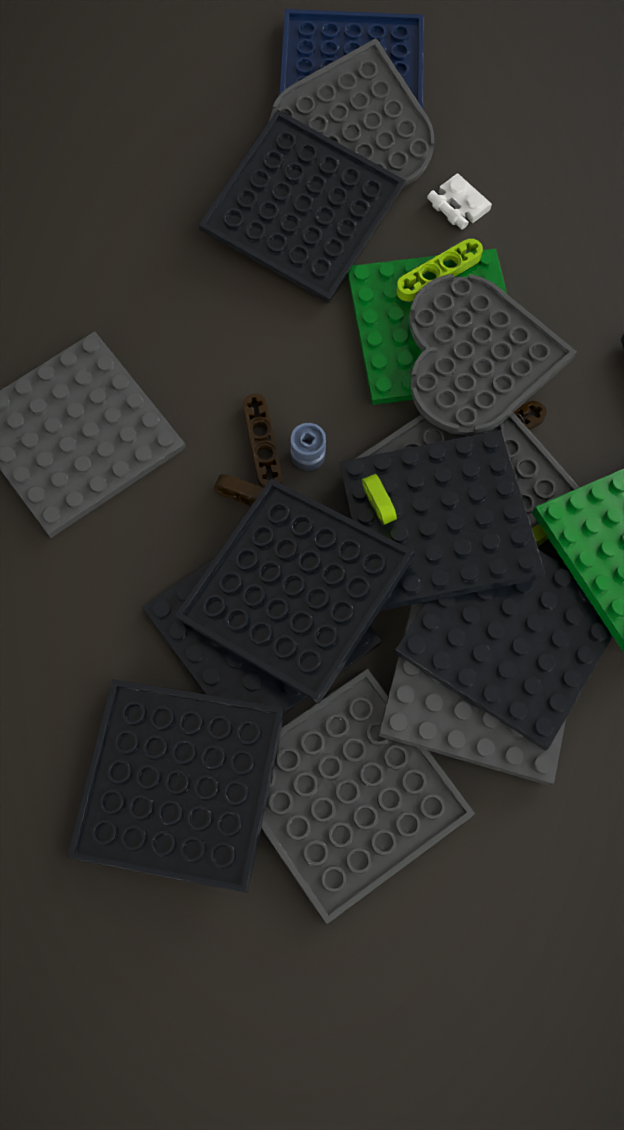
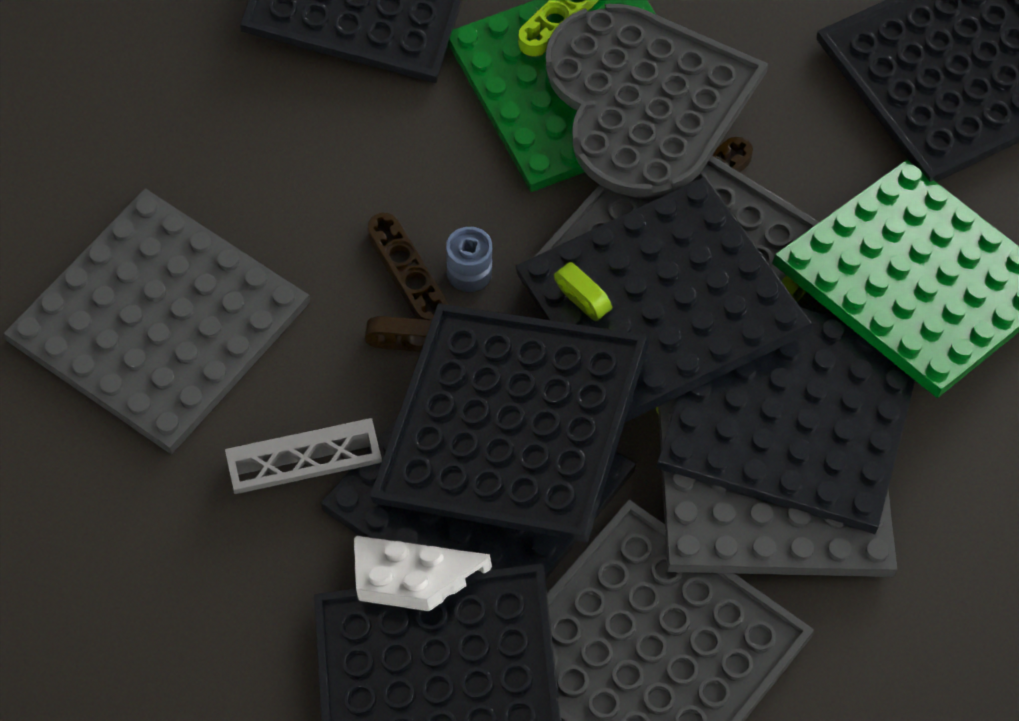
camera: 15 degrees left, 10 degrees down
none -> light grey fence [225,418,382,494]
none -> white wing [354,536,492,611]

